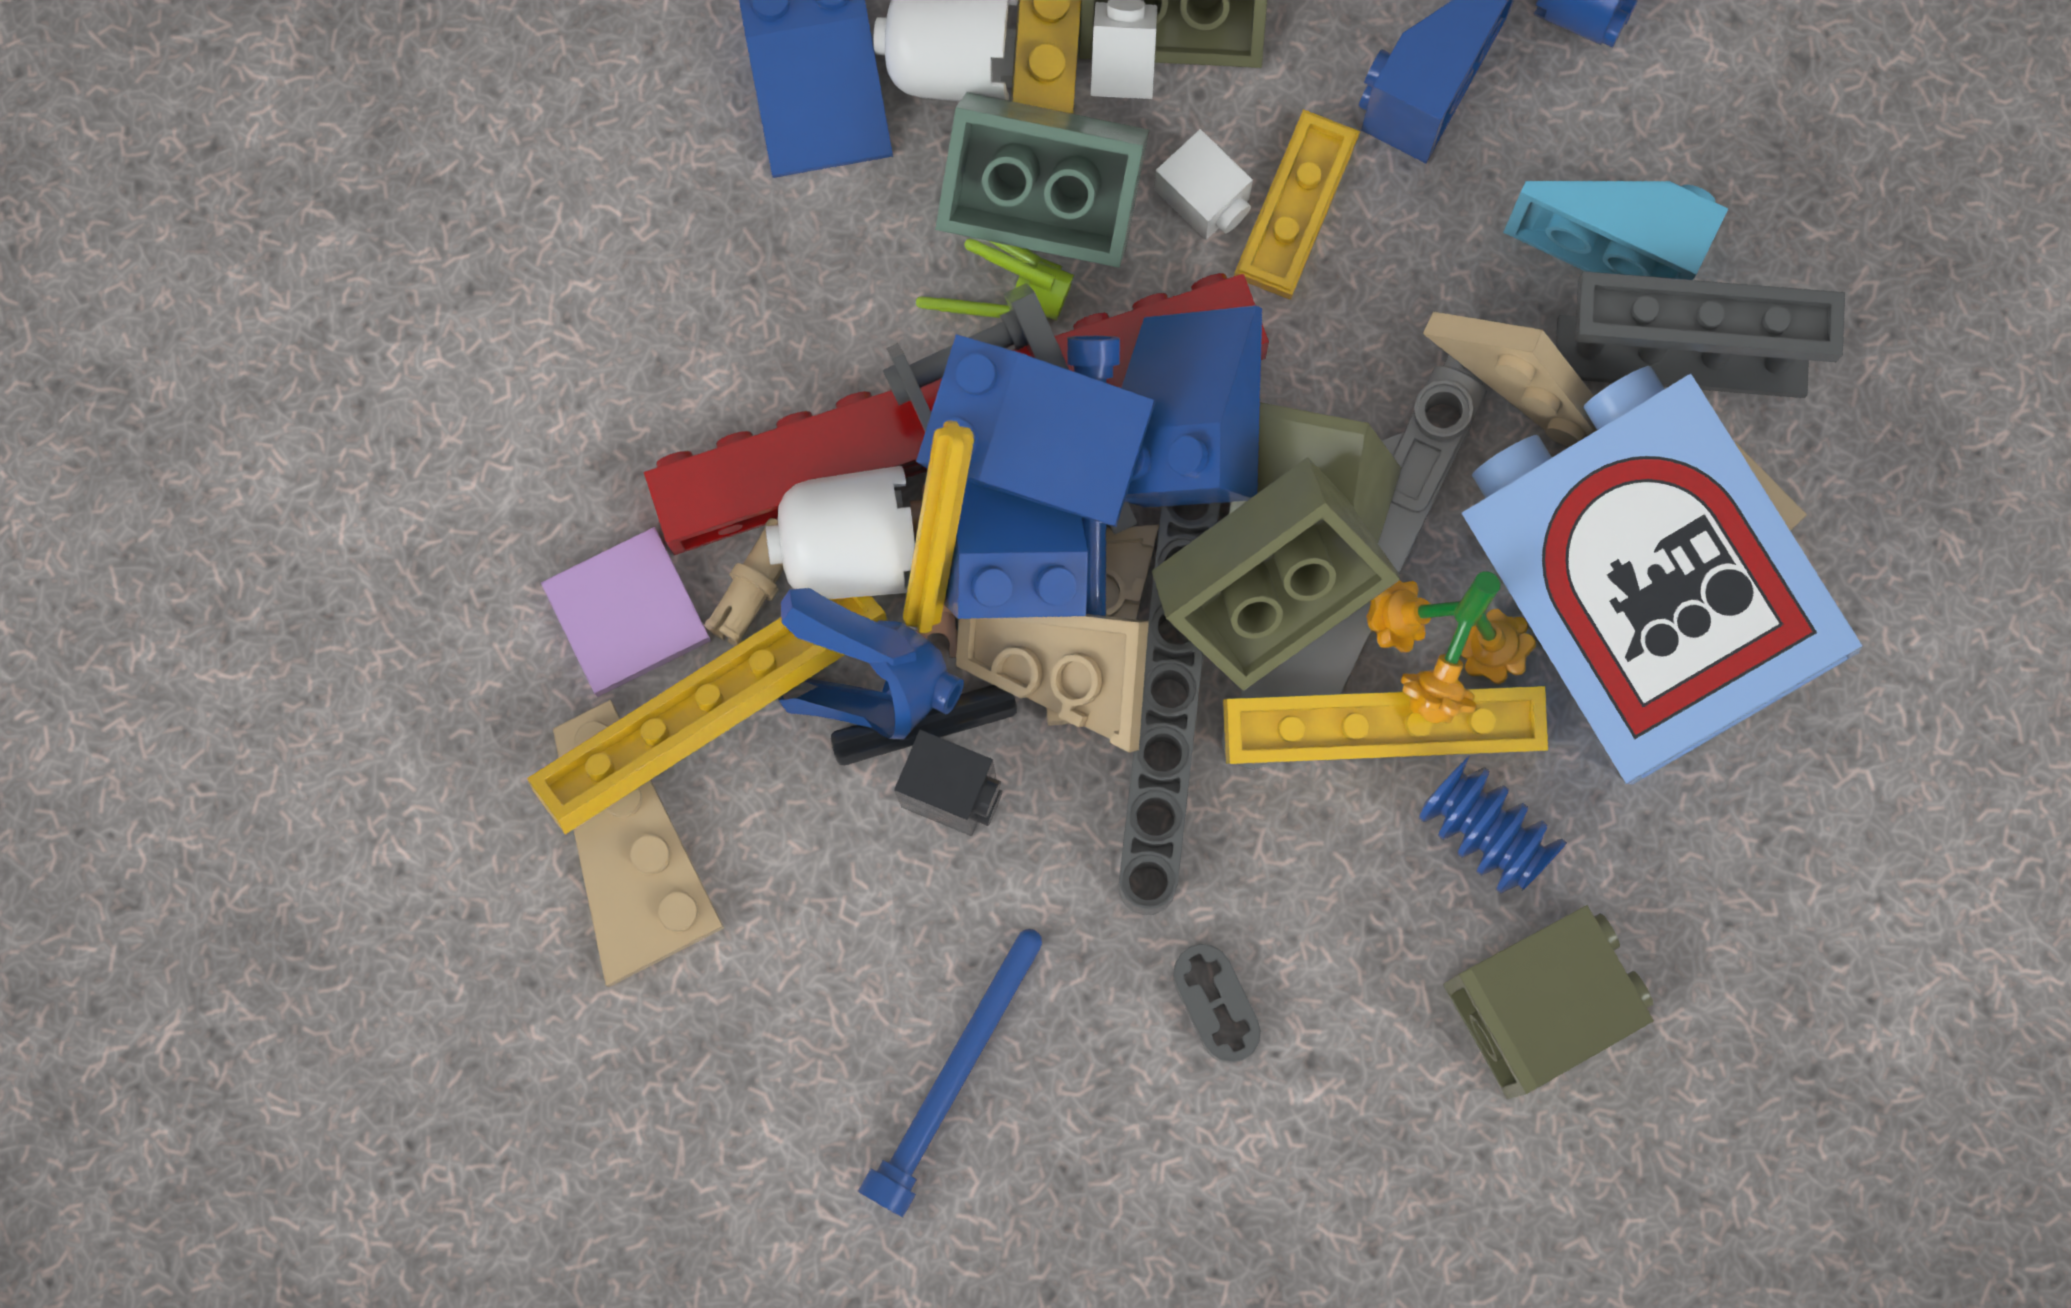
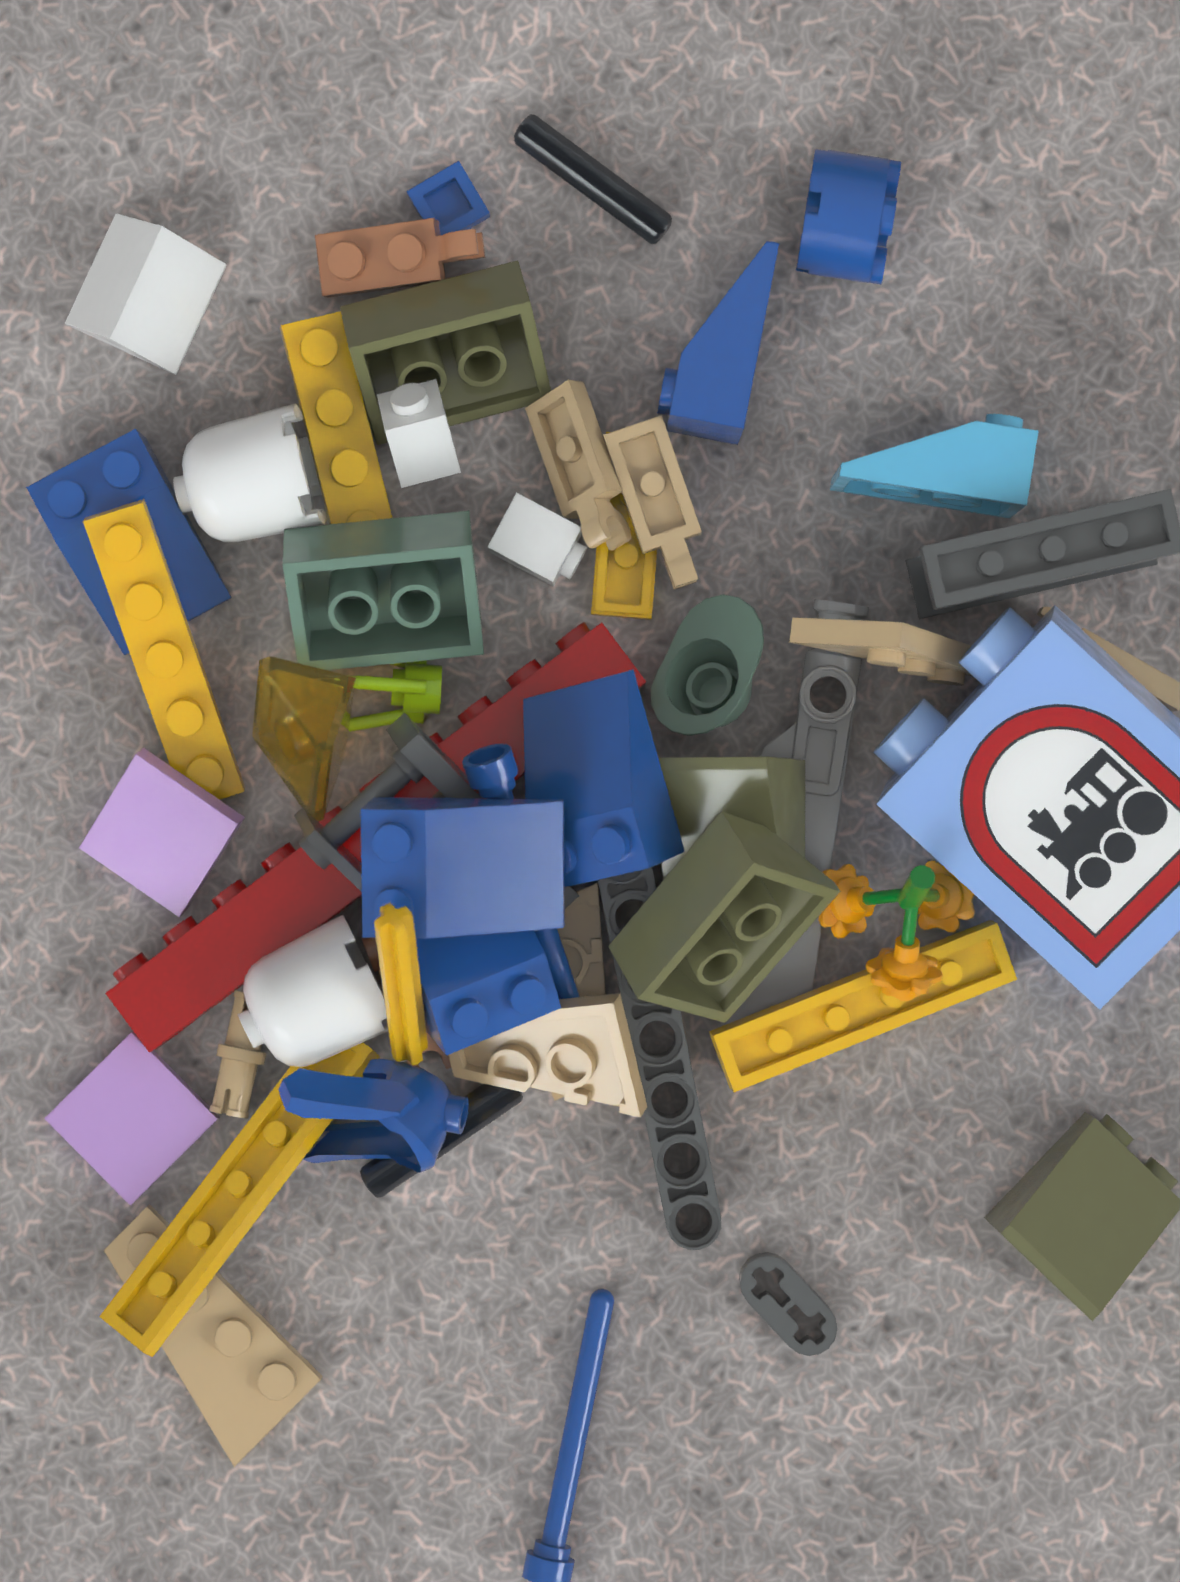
camera: 25 degrees left, 10 degrees up
black brick [894,730,1003,836] -> none
blue piece [1419,755,1567,894] -> none
none -> lavender tile [79,748,245,917]
none -> yellow plate [83,499,245,800]
none -> clear yellow slope [252,656,356,822]
none -> tan plate [525,379,631,550]
none -> tan plate [603,415,702,590]
none -> sand green piece [651,594,764,736]

